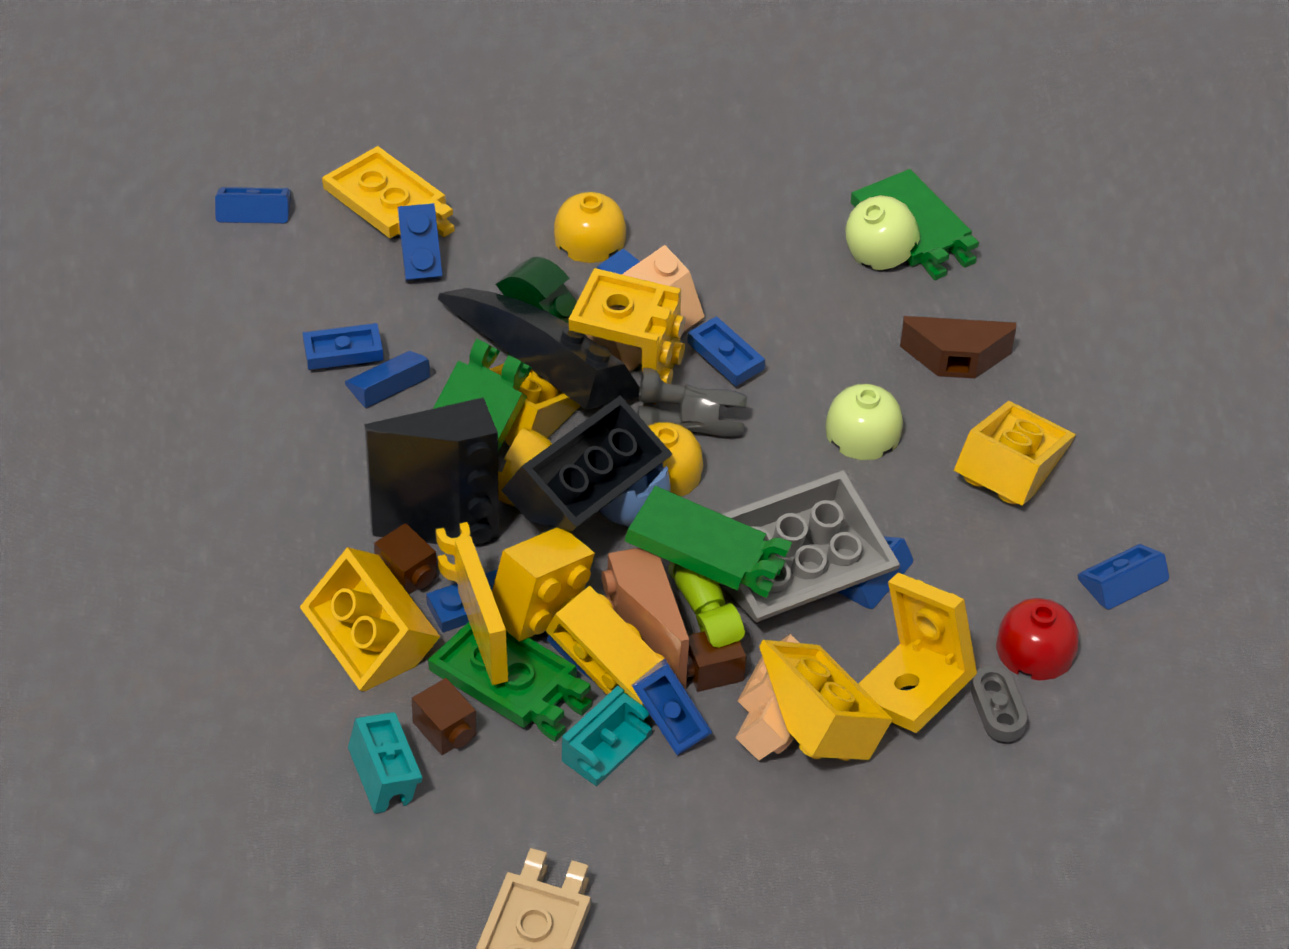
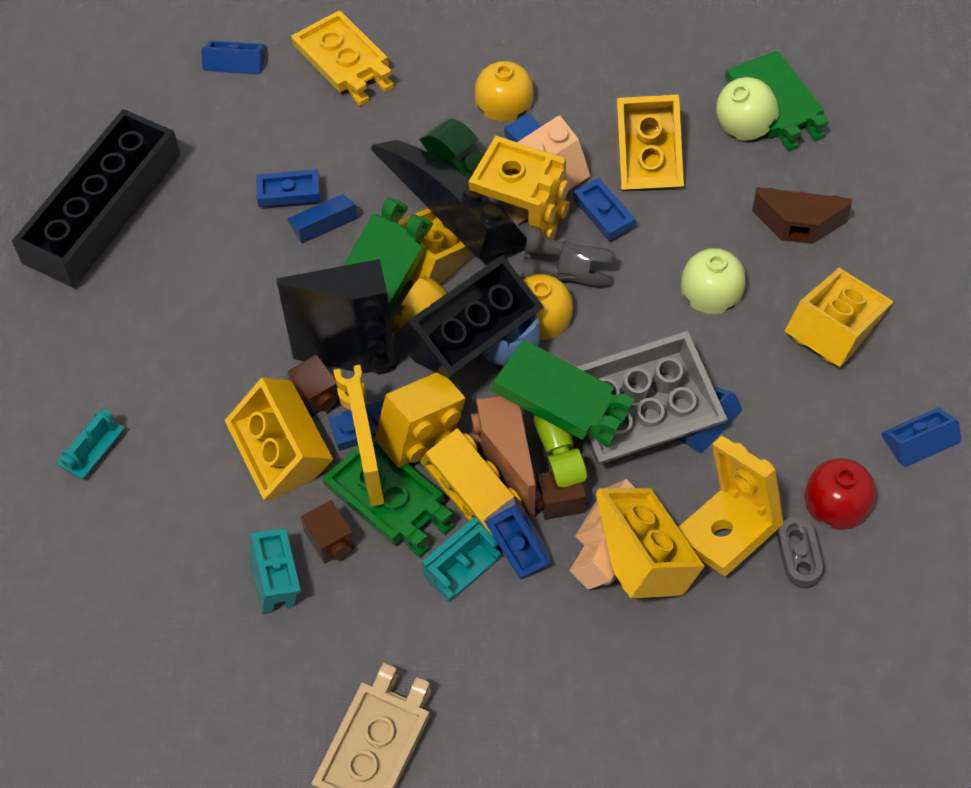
camera: 10 degrees right, 10 degrees up
blue plate [397,203,443,281] -> none
none -> black brick [12,109,181,288]
none -> teal hinge [56,408,125,480]
none -> yellow slope [616,94,684,191]

